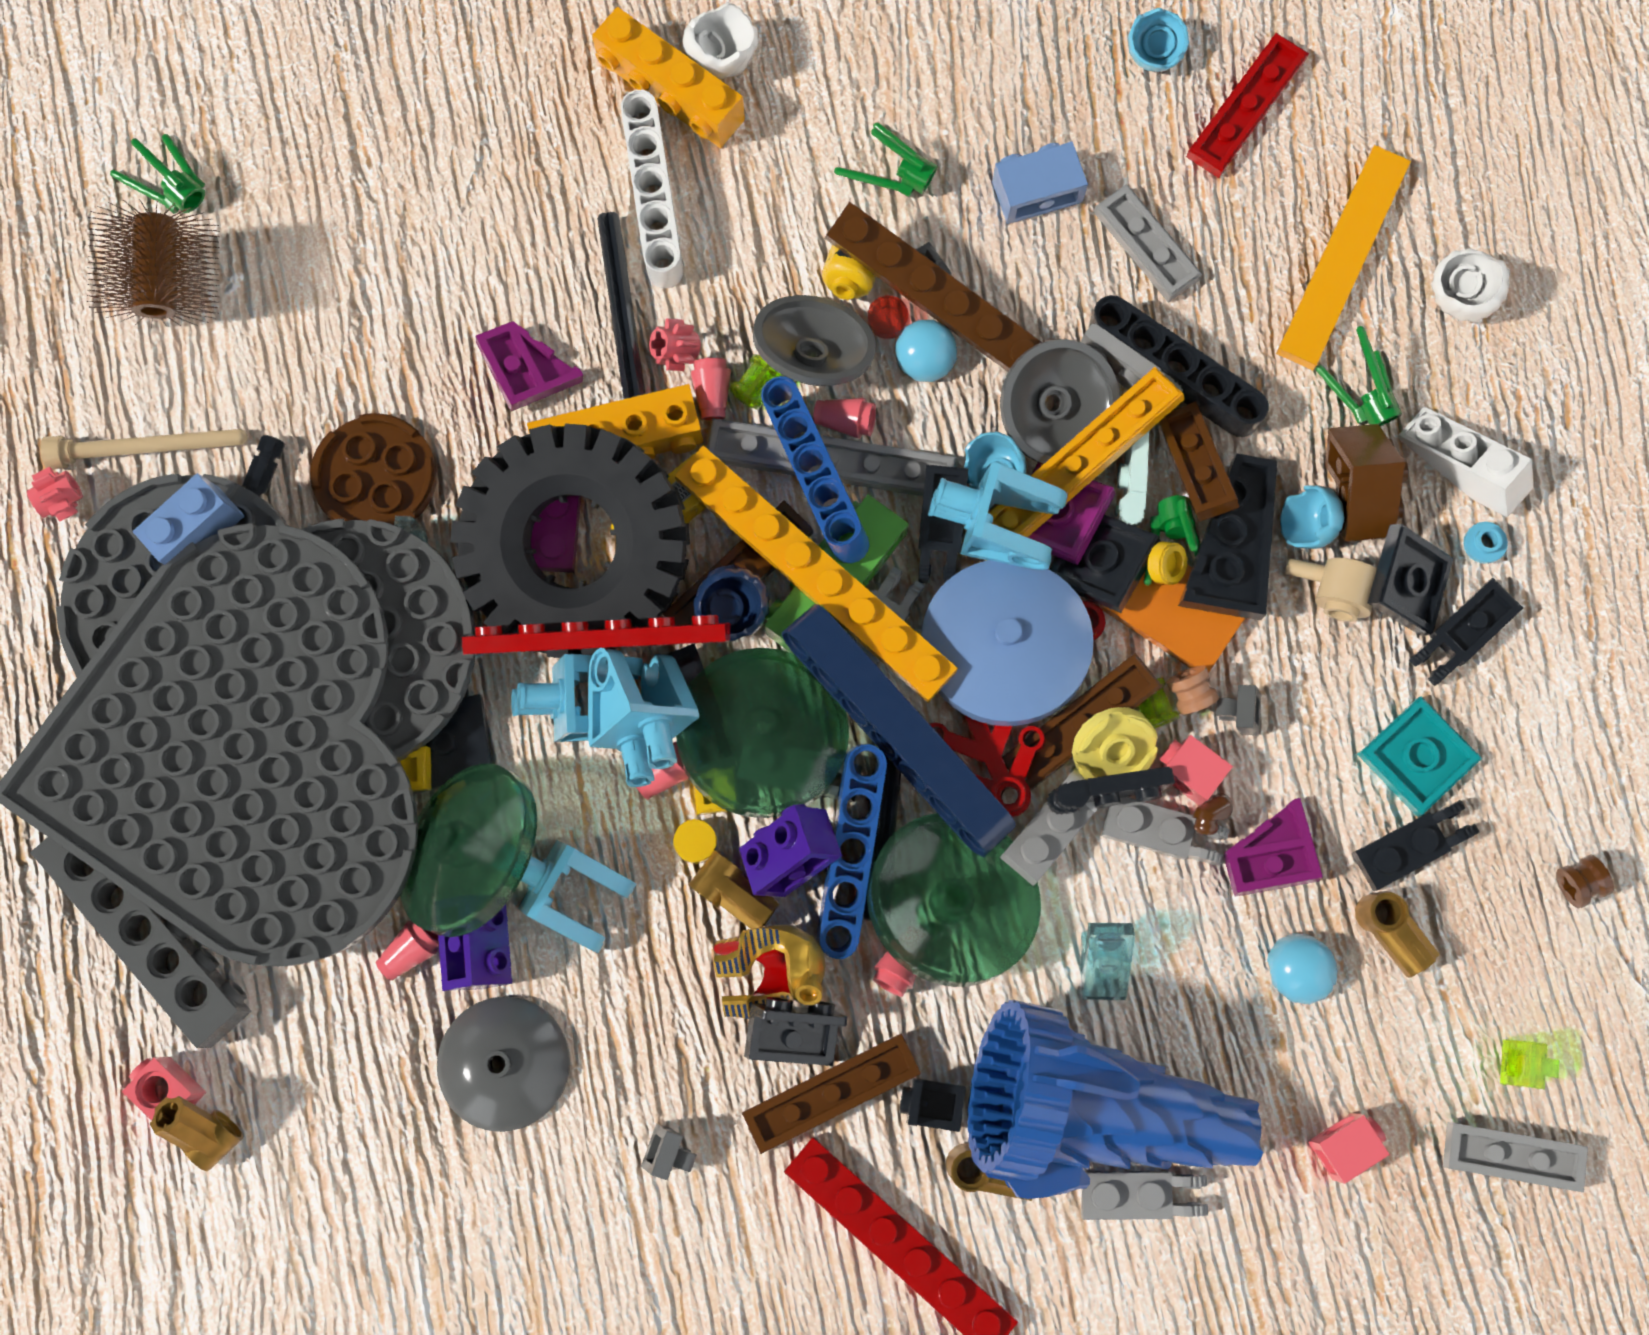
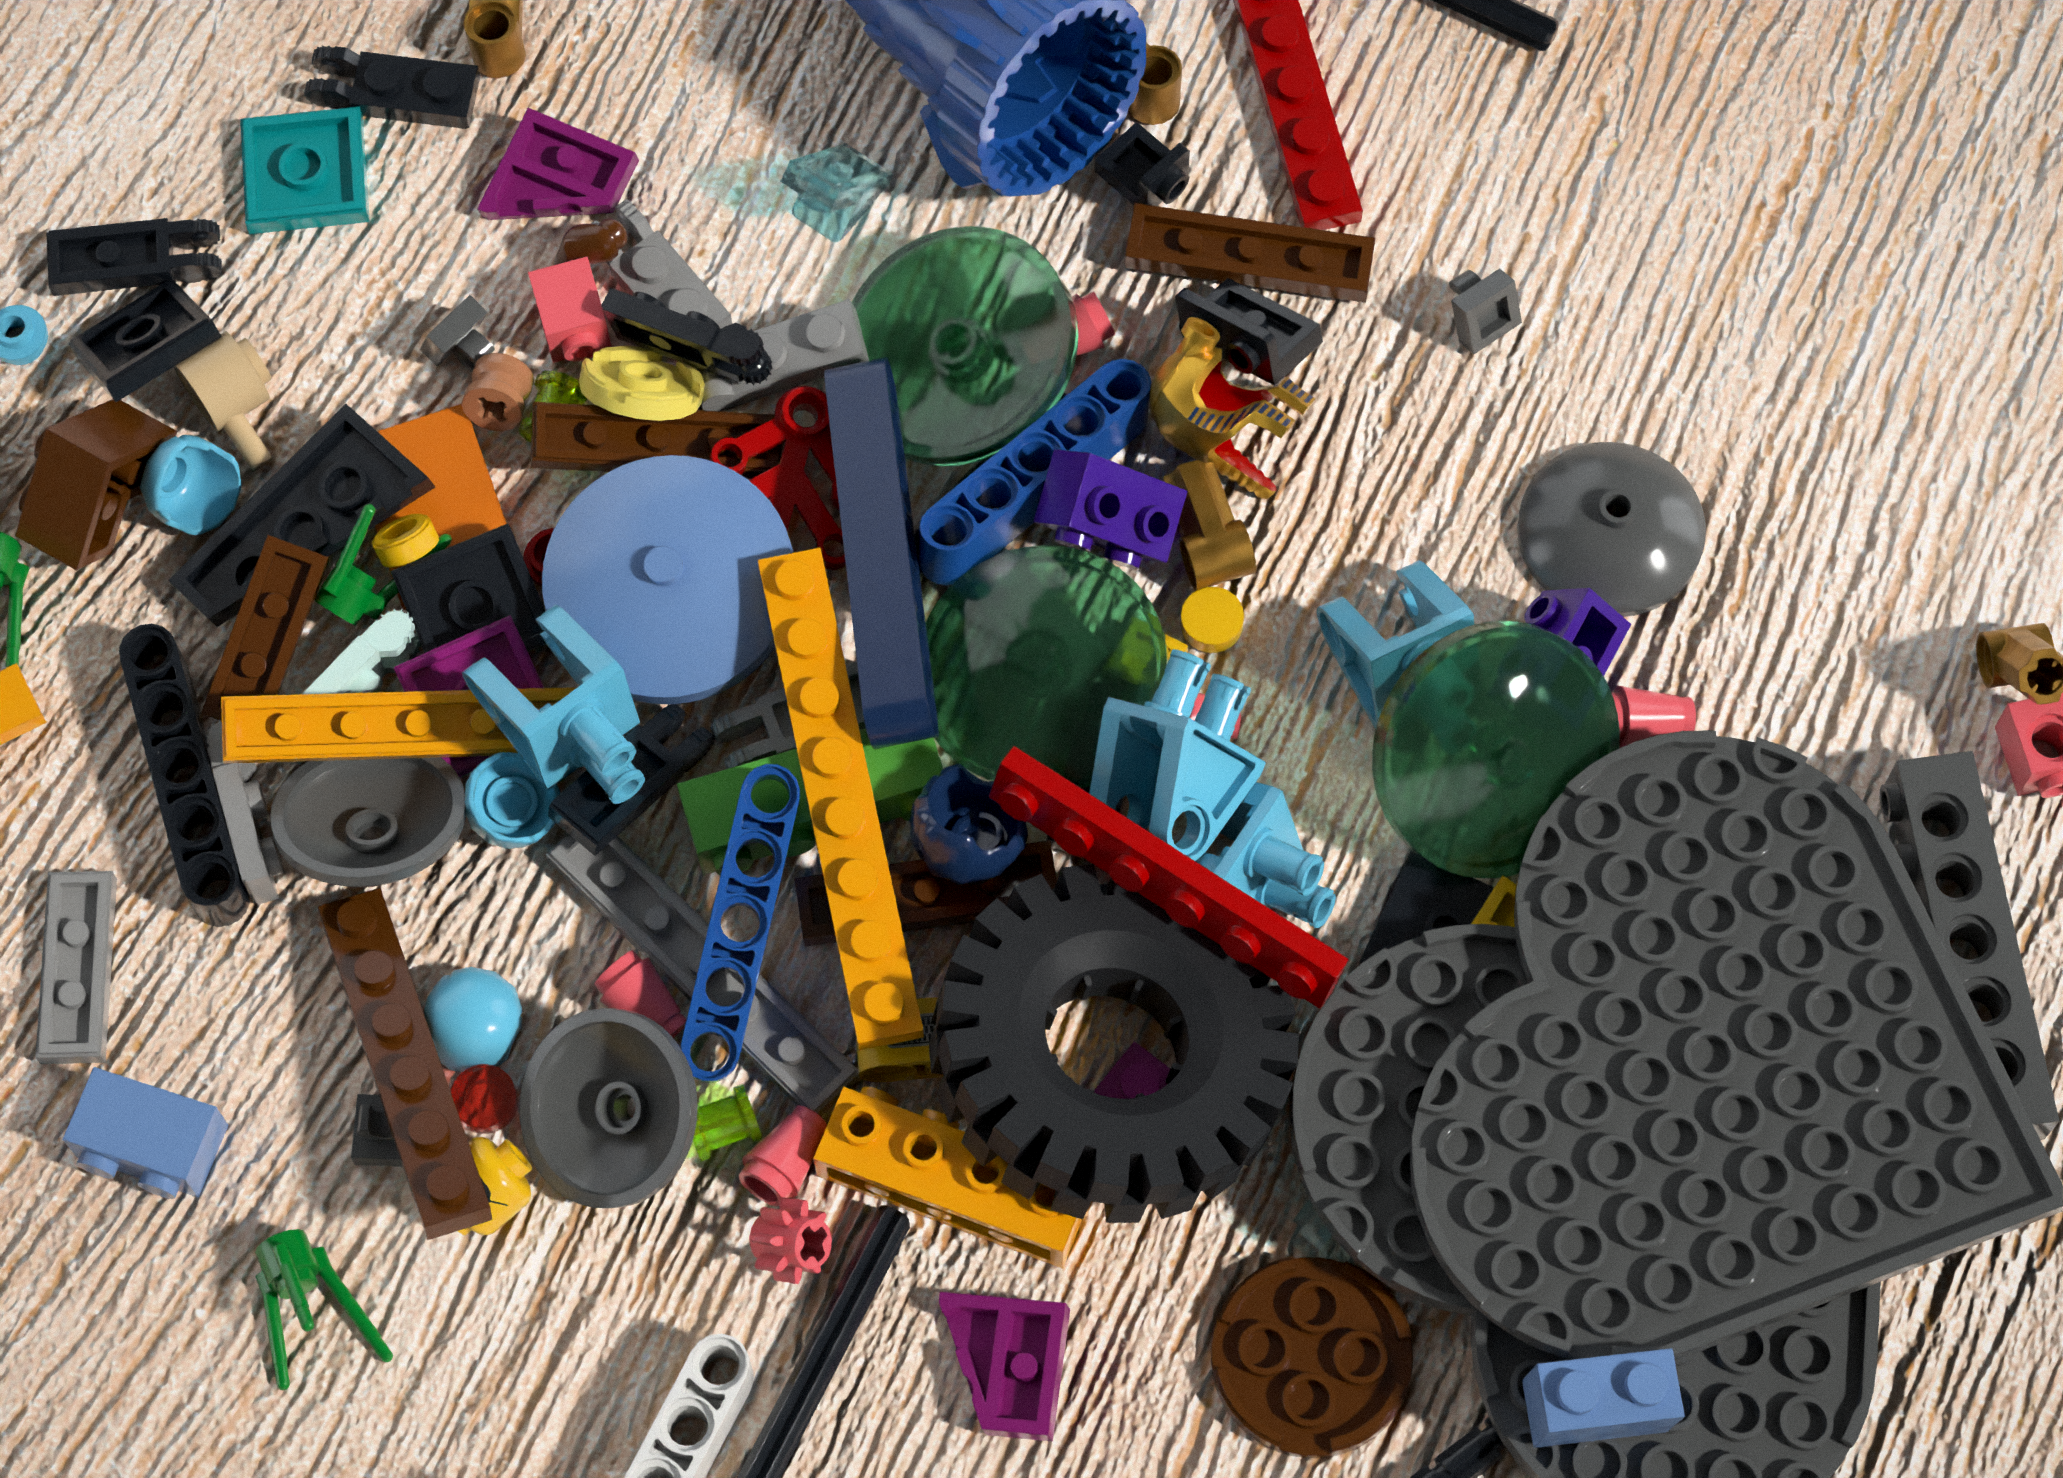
camera: 145 degrees left, 10 degrees down
medium azure hair [1267,933,1337,1005] -> none

